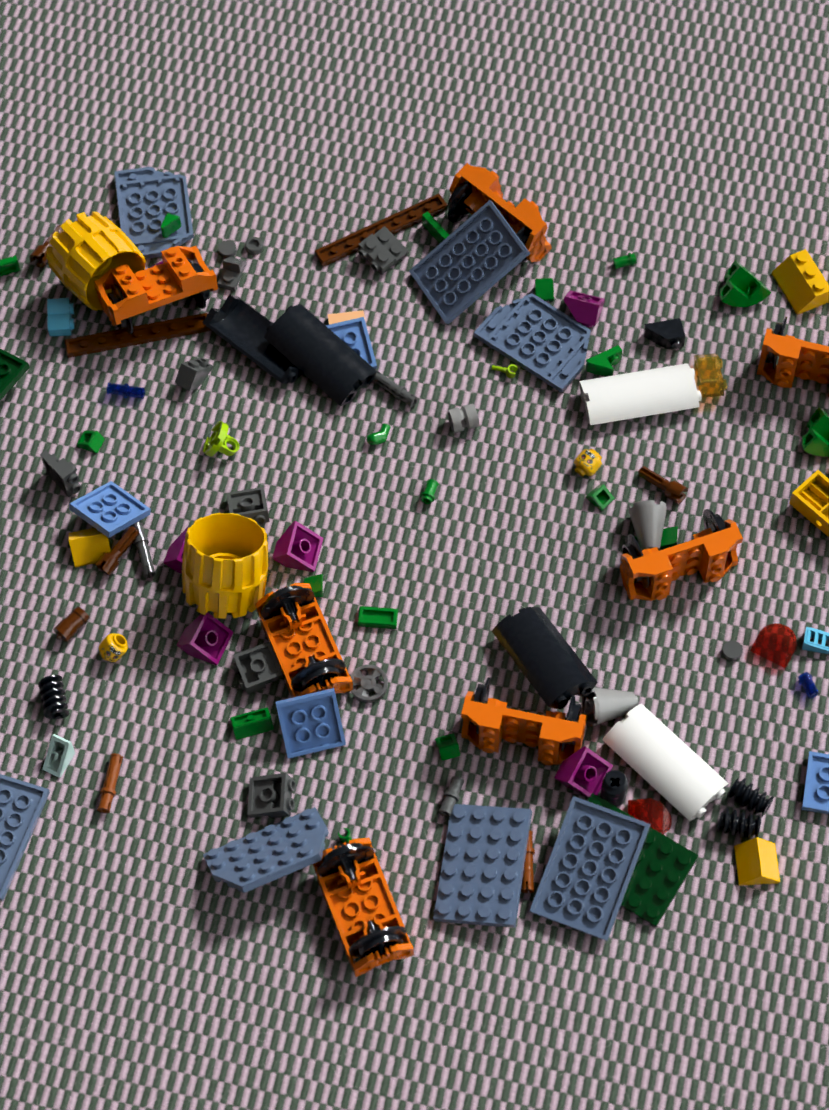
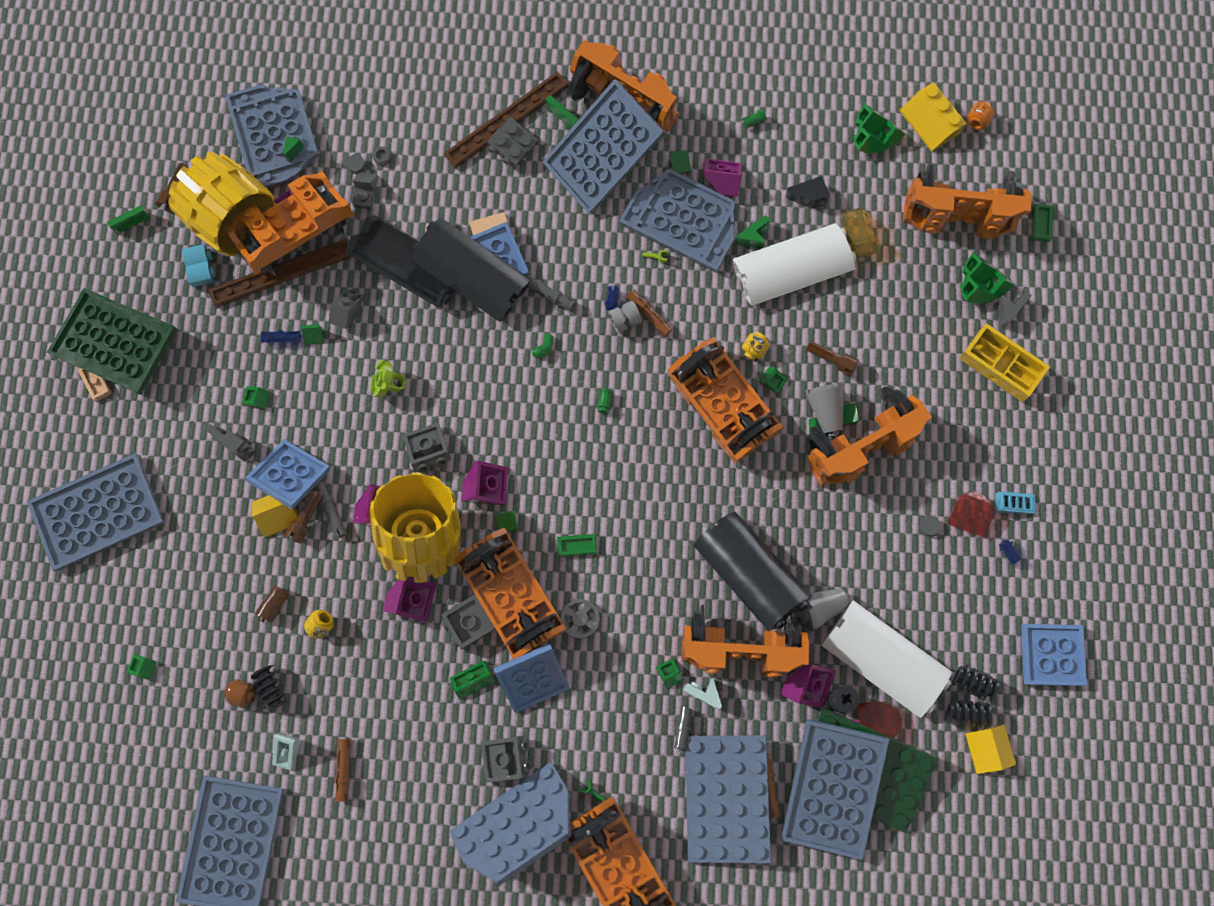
camera: 10 degrees left, 15 degrees up
none -> dark orange head [224,679,256,708]
none -> green slope [301,324,324,345]
none -> clear blue pin [604,286,620,311]
none -> dark orange pin [626,289,673,337]
none -> orange piece [667,337,784,464]
none -> light aqua slope [683,678,722,710]

